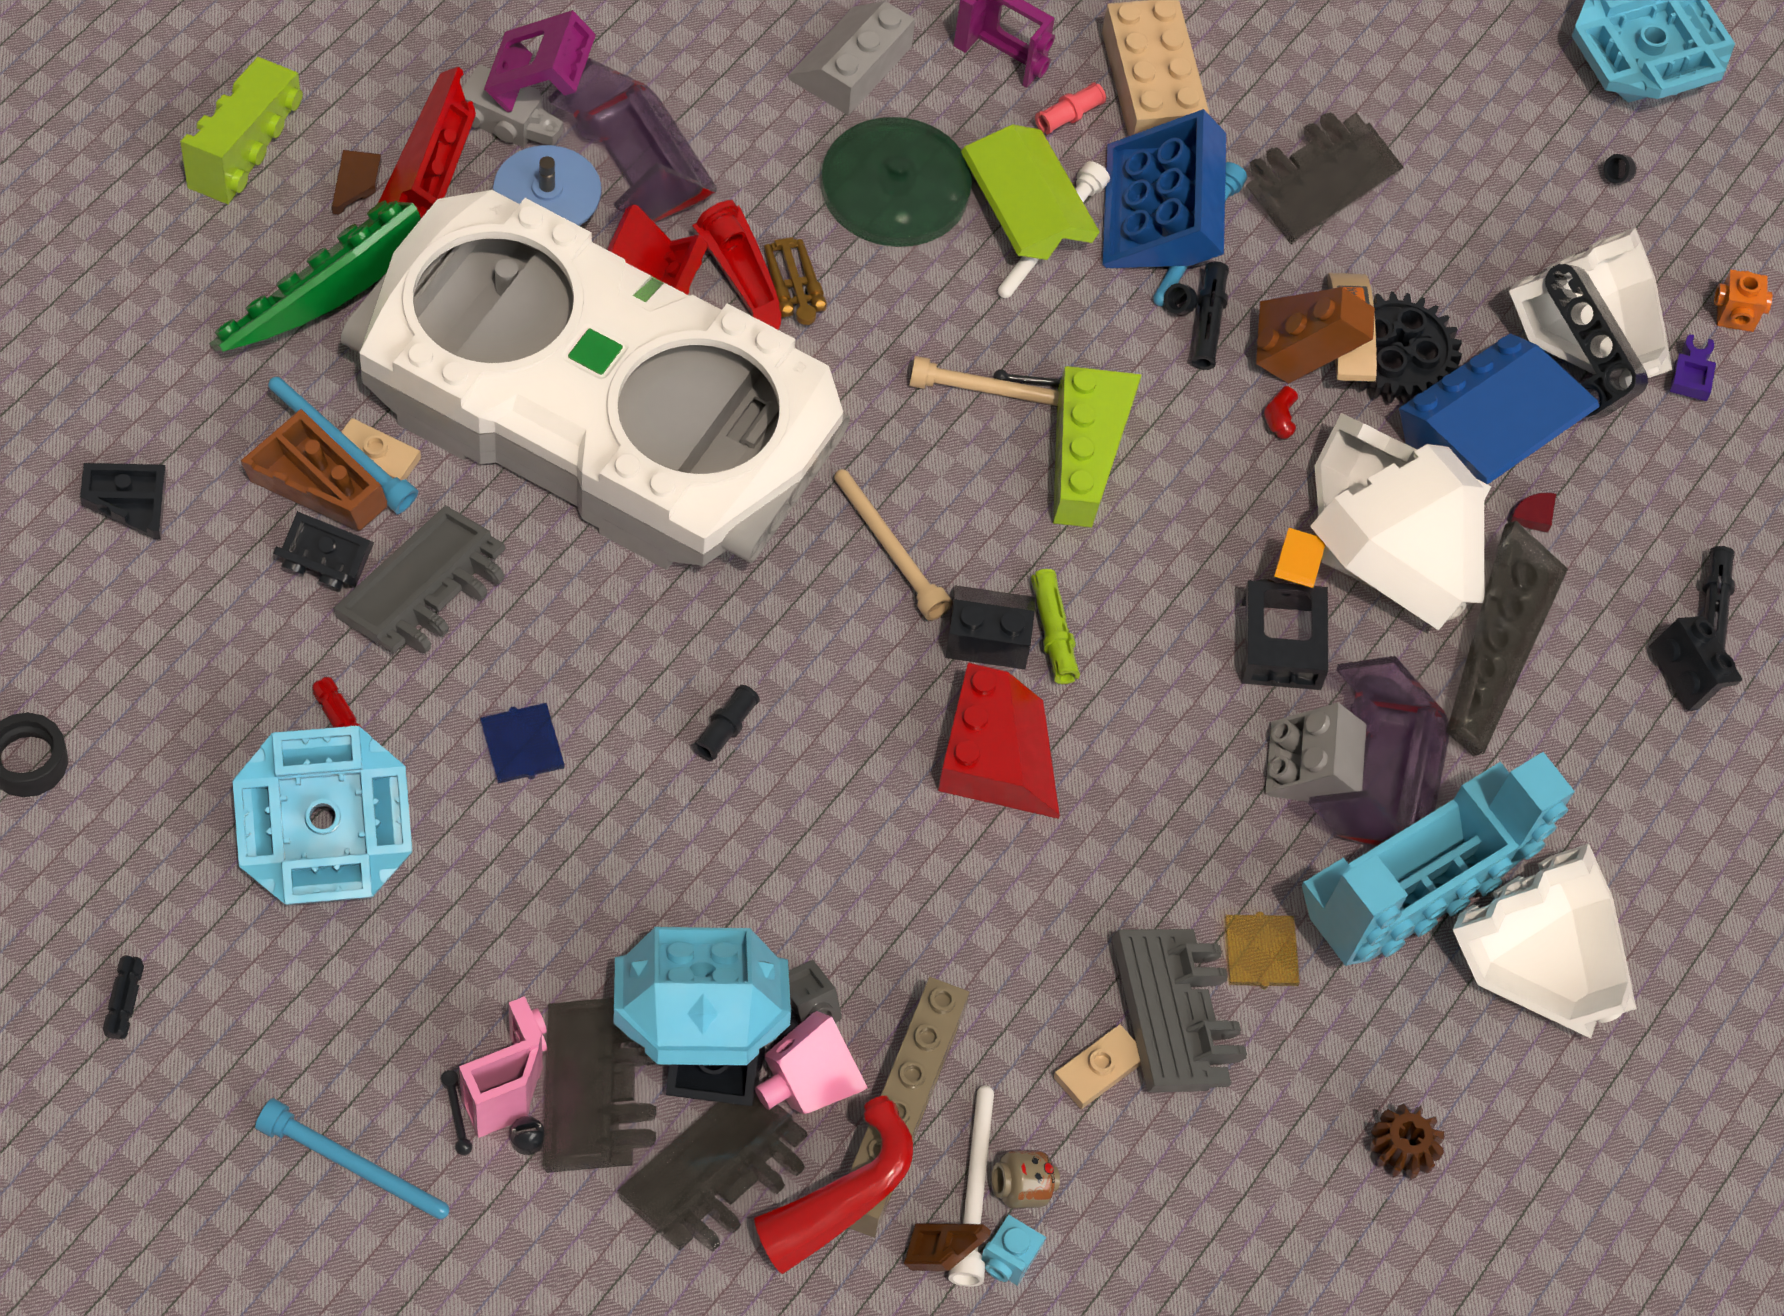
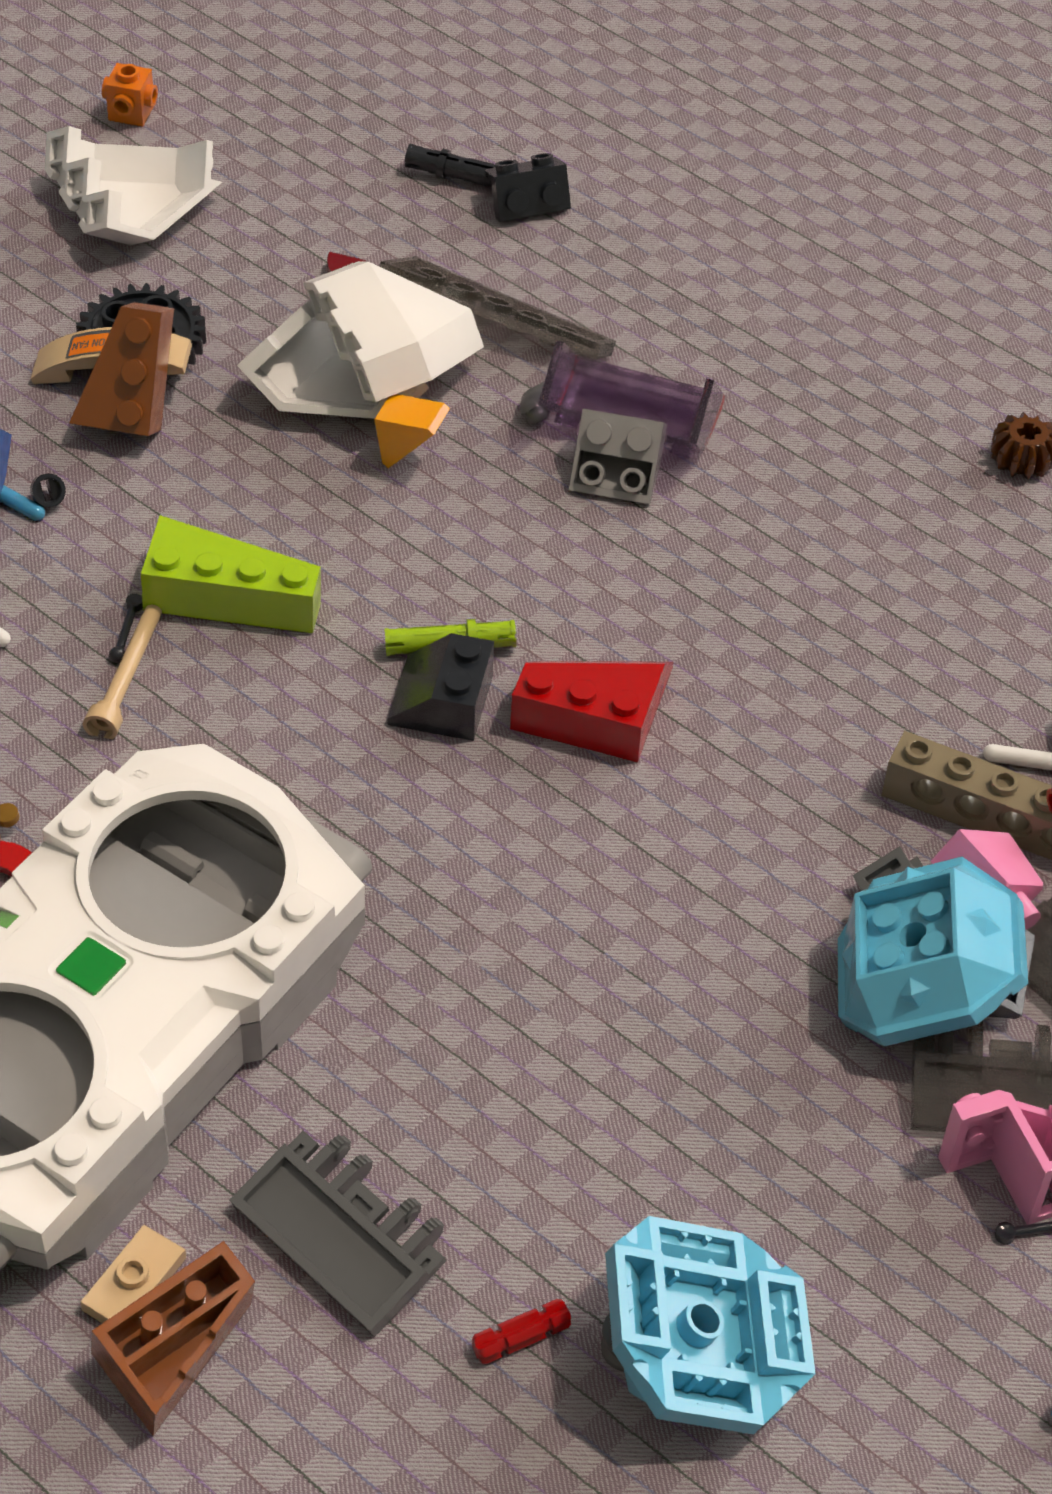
camera: 80 degrees left, 10 degrees down
dark azure piece [268,377,419,514] -> none
black bracket [273,511,374,590] -> none
clear blue piece [480,703,565,784] -> none
black pin [693,685,760,761] -> none
tan piece [834,469,953,621] -> none
tan plate [1054,1024,1141,1110] -> none
dark grey hinge [1112,929,1247,1093] -> none
black pin [1191,261,1229,370] -> none
clear yellow piece [1225,911,1300,990] -> none
black window [1241,579,1328,690] -> none
red arm [1264,386,1298,439] -> none
medium azure wedge [1302,752,1575,966] -> none
blue slope [1399,333,1599,485] -> none
white panel [1453,844,1636,1038] -> none
black beam [1545,264,1648,418] -> none
dark purple plate [1670,334,1716,401] -> none

